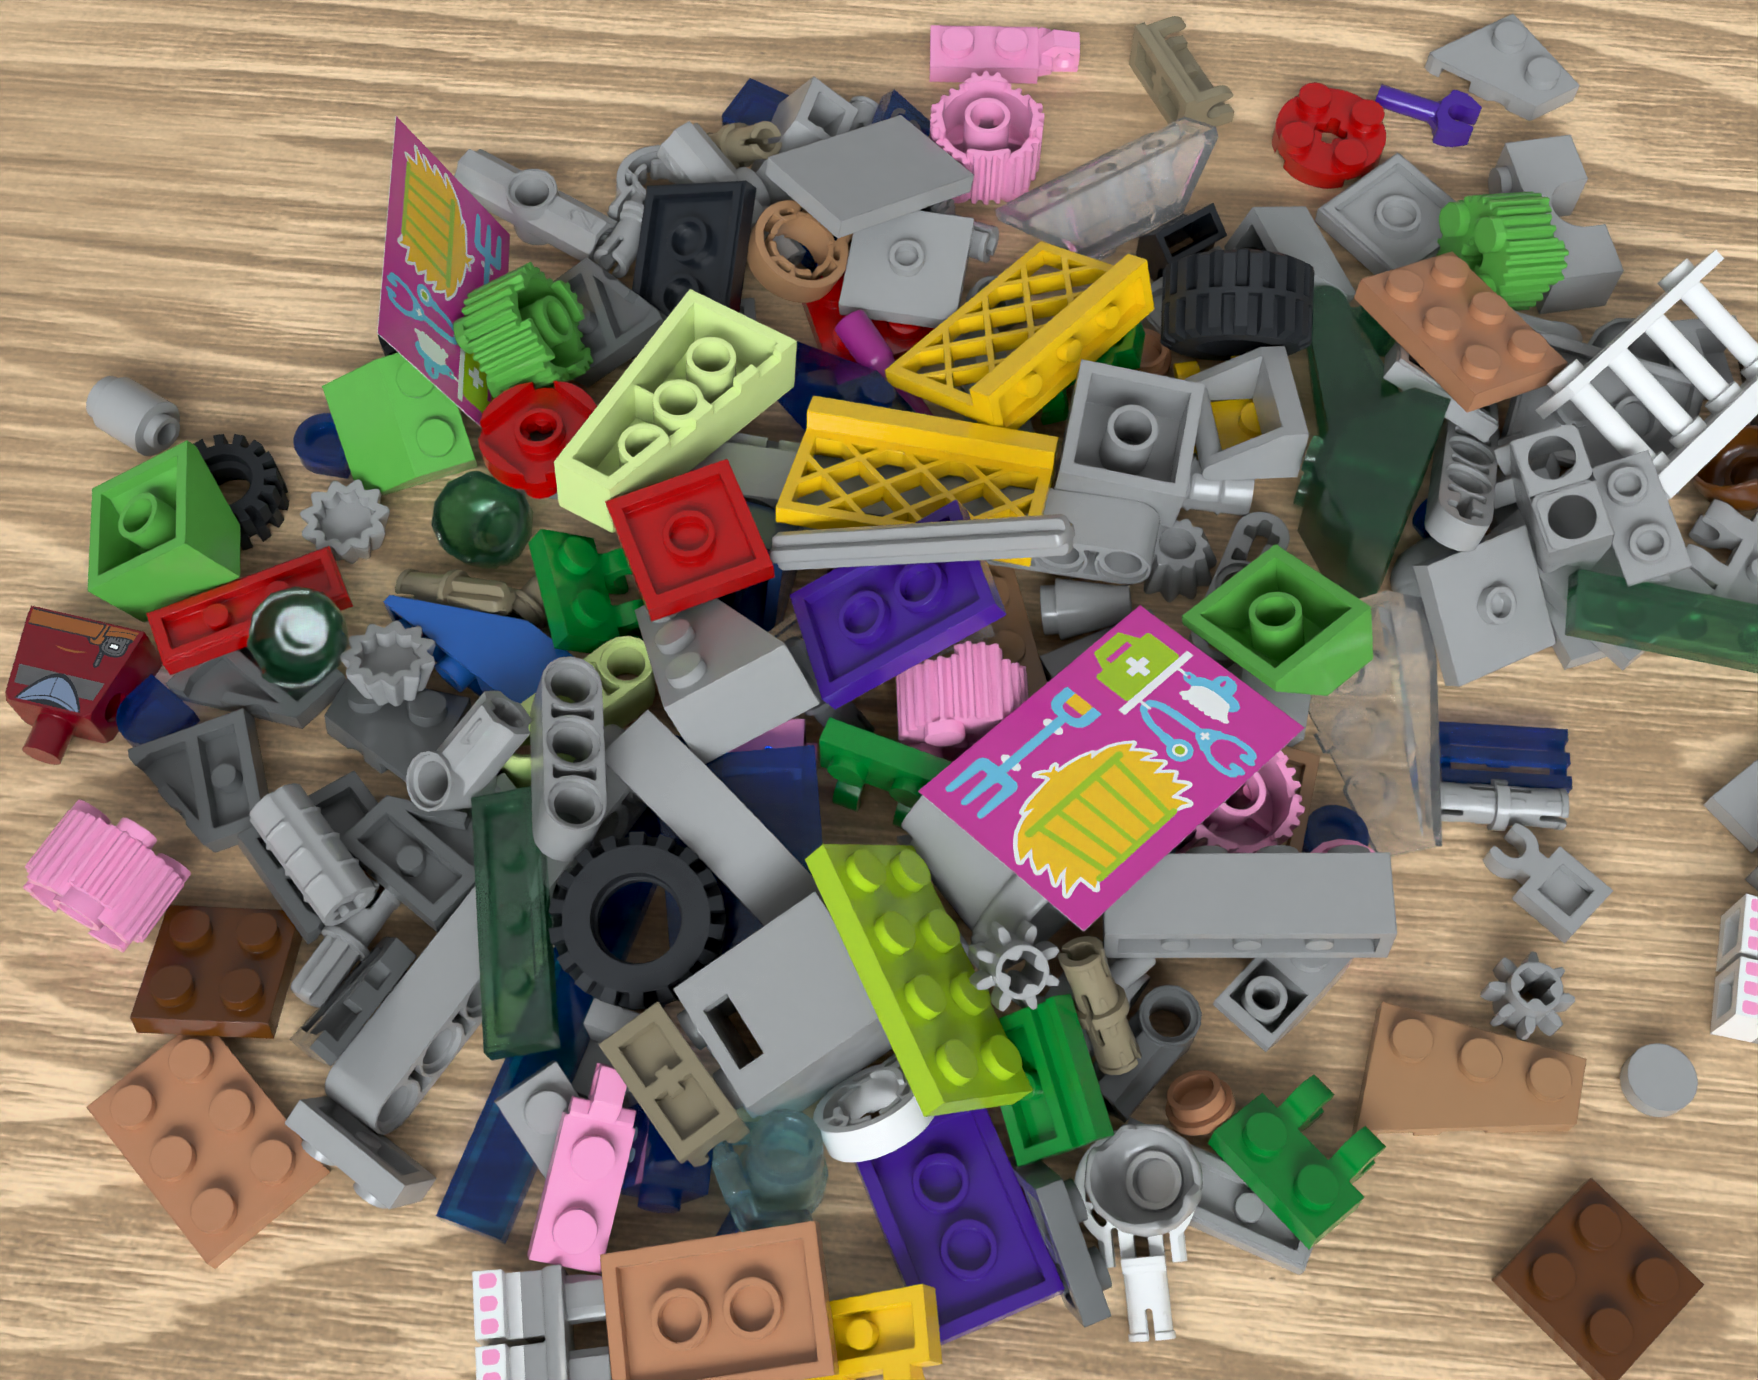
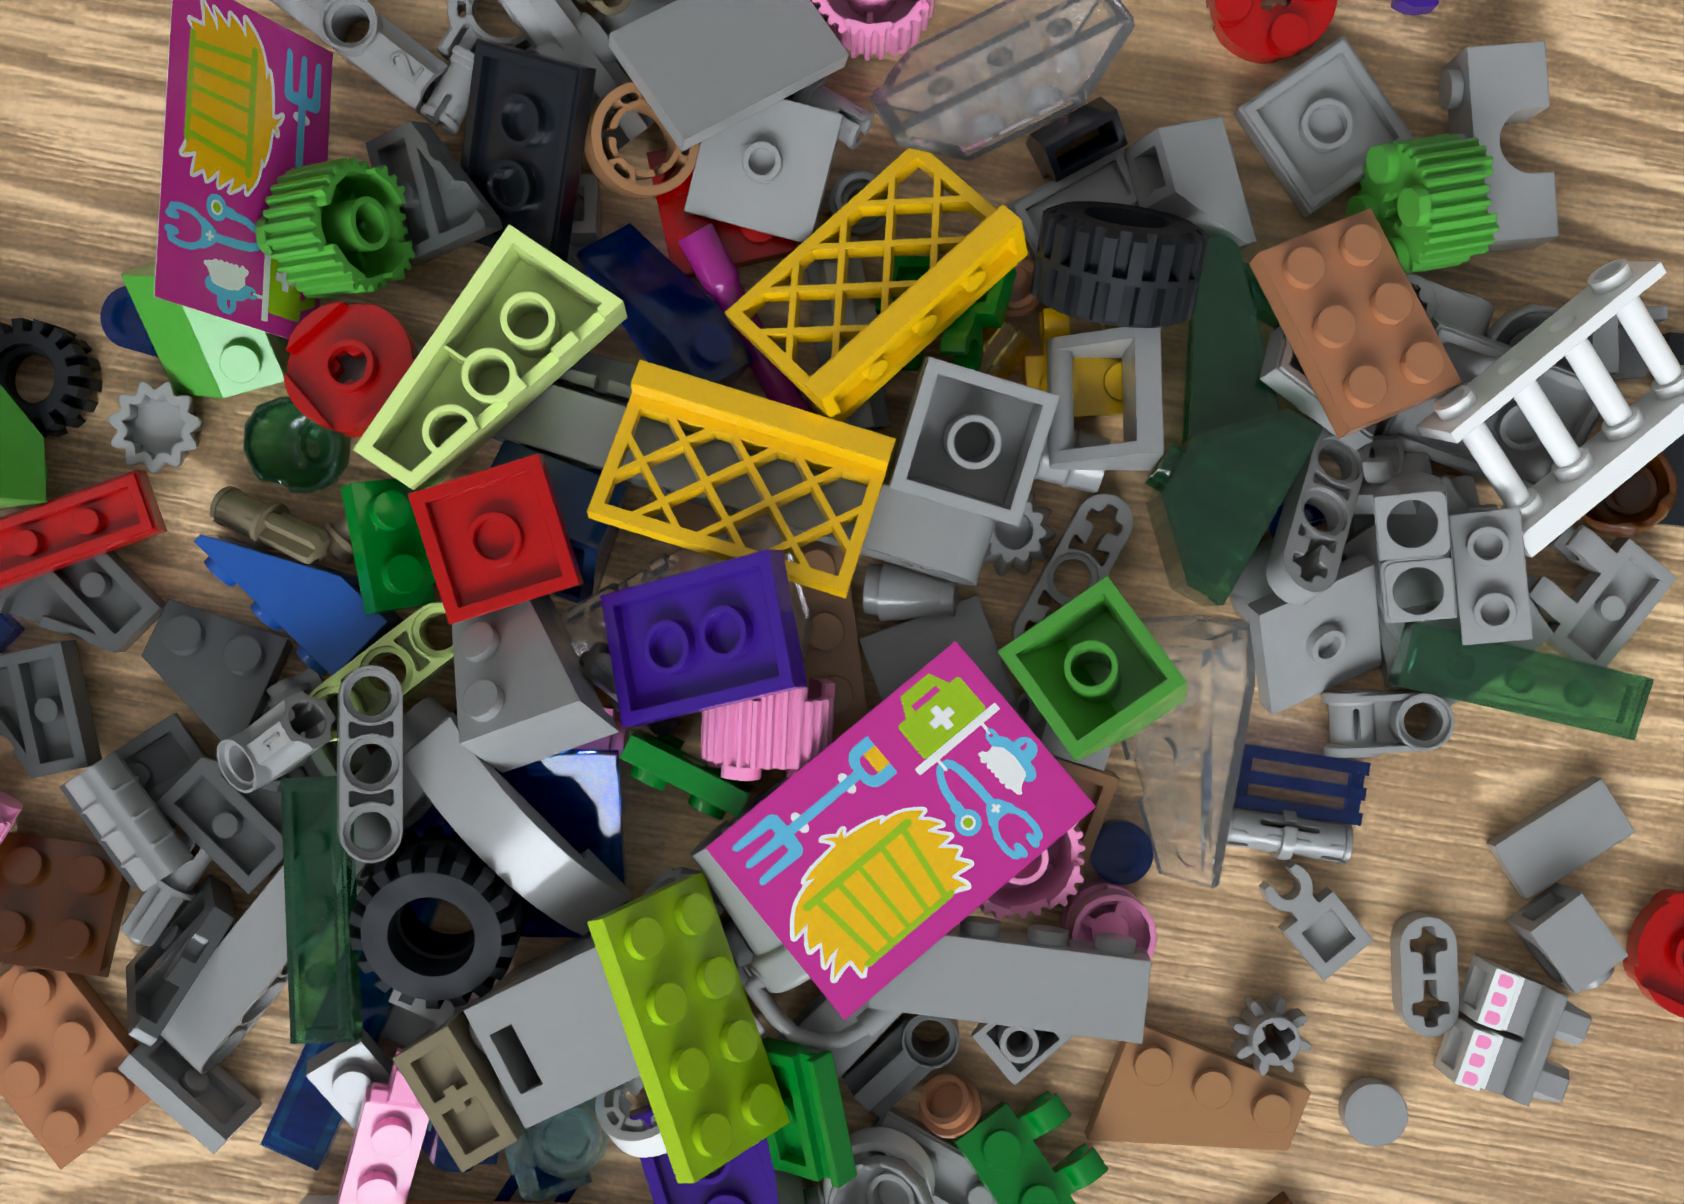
camera: 10 degrees right, 25 degrees up
clear green hair [246,586,349,690] -> none
light grey piece [340,620,435,706] -> none
light grey axle [769,514,1075,570] -> none
light grey gear [969,920,1060,1012] -> none
dark tan pin [1058,936,1142,1075] -> none
none -> light grey piece [1321,689,1455,758]
none -> light grey beam [1390,910,1460,1037]

